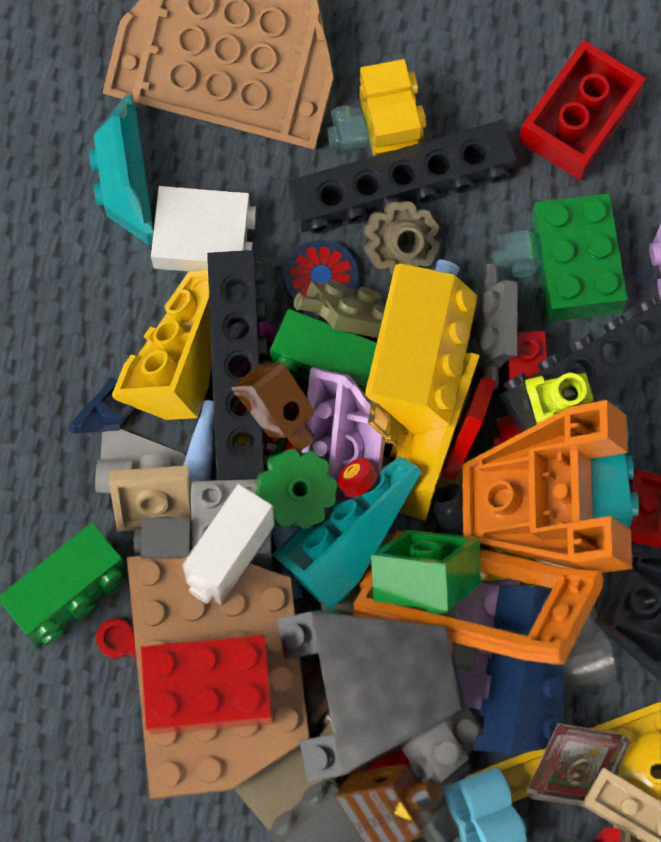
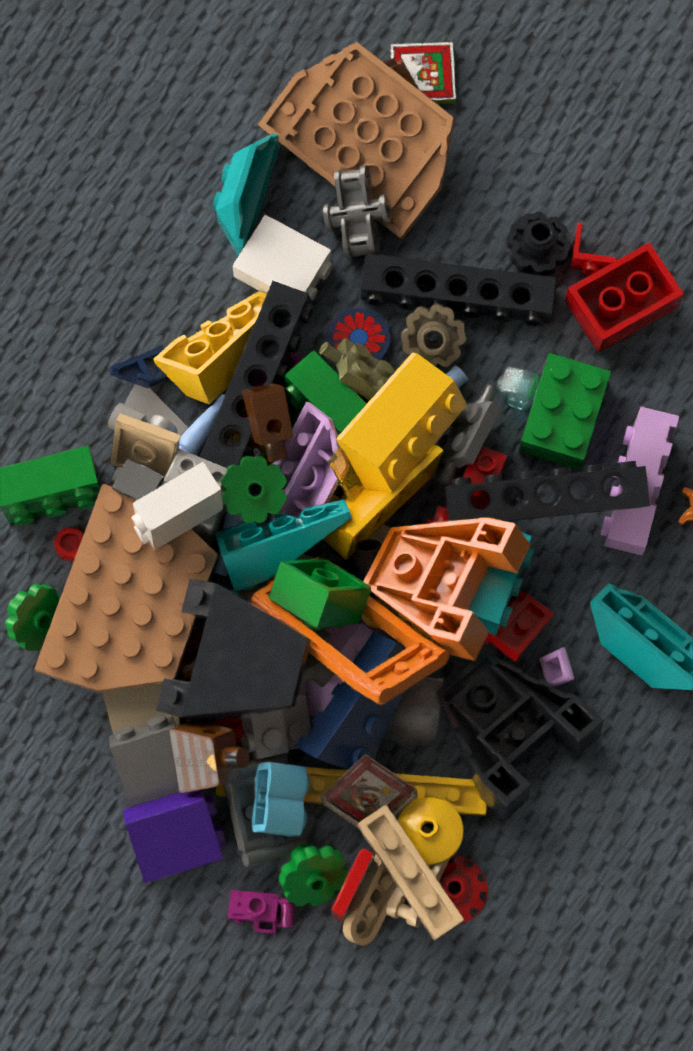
camera: 25 degrees right, 0 degrees up
red brick [140,635,274,735] -> none
clear light blue plate [327,106,370,155] -> none
red tile [337,458,378,497] -> none
yellow brick [360,59,426,156] -> none
red tile [441,376,496,481] -> none
neon yellow plate [525,373,593,424] -> none
none -> green plant [5,584,61,652]
none -> dark grey axle [323,165,392,261]
none -> black plant [506,212,571,276]
none -> red bracket [570,223,617,276]

